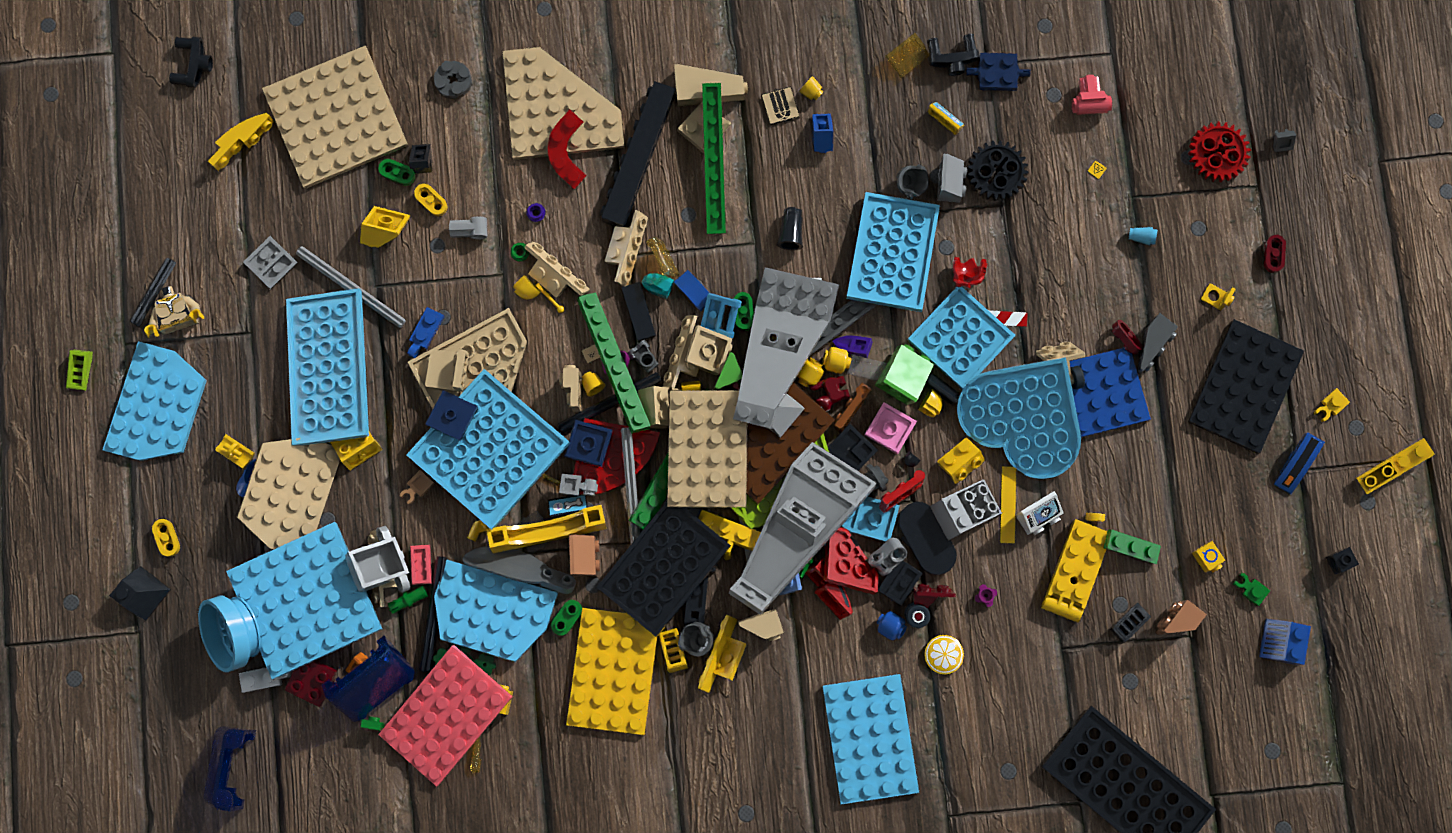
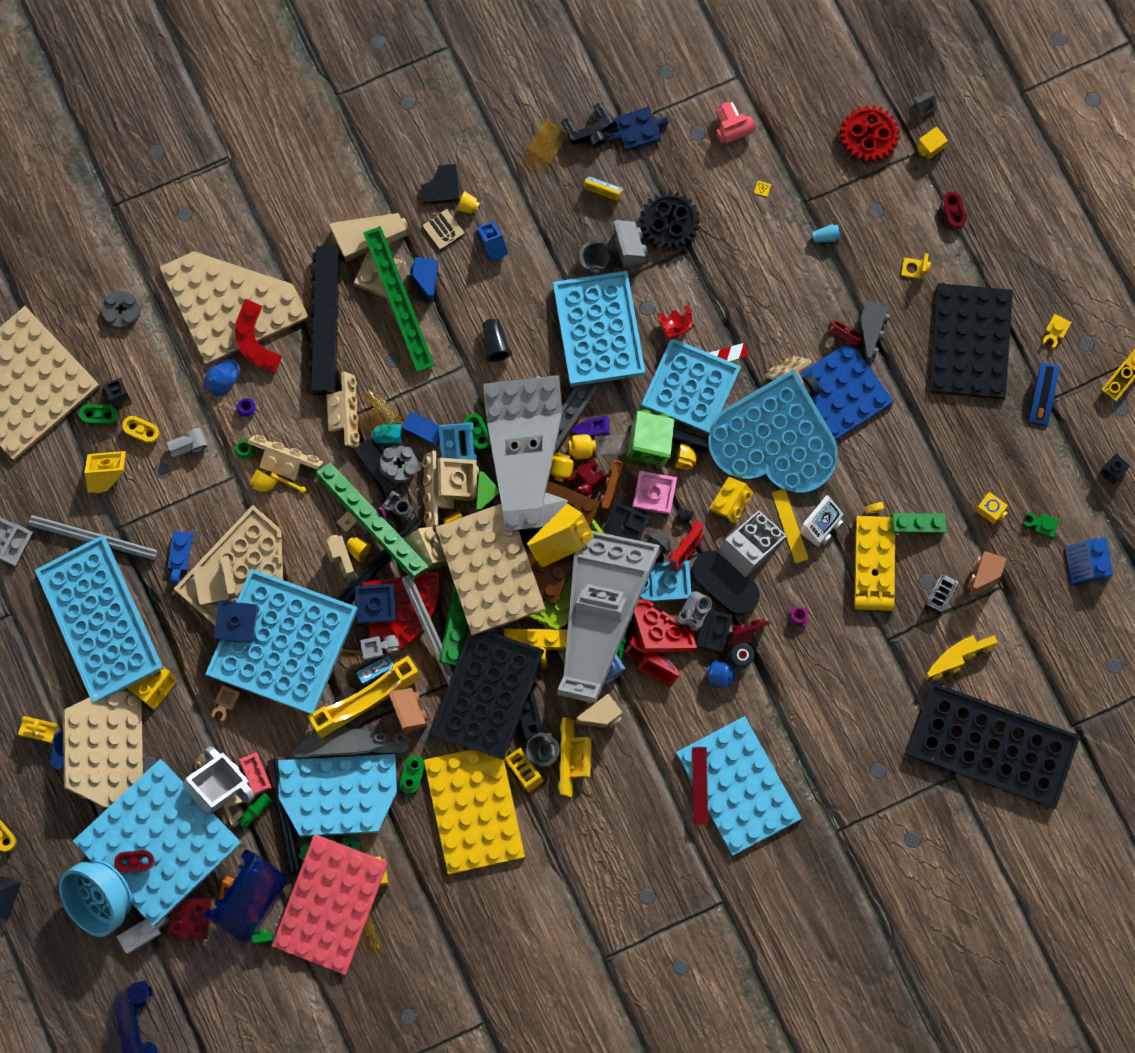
camera: 20 degrees left, 5 degrees down
yellow arm [467,520,490,542] -> none
dish [925,635,964,674] -> none
none -> dark red plate [114,850,155,873]
none -> blue piece [204,359,241,396]
none -> plate [379,446,418,483]
none -> blue slope [410,257,439,301]
none -> black tile [421,164,460,204]
none -> yellow slope [527,504,594,567]
none -> dark red sticker [692,747,708,825]
none -> yellow brick [917,127,948,160]
none -> yellow slope [925,635,998,681]

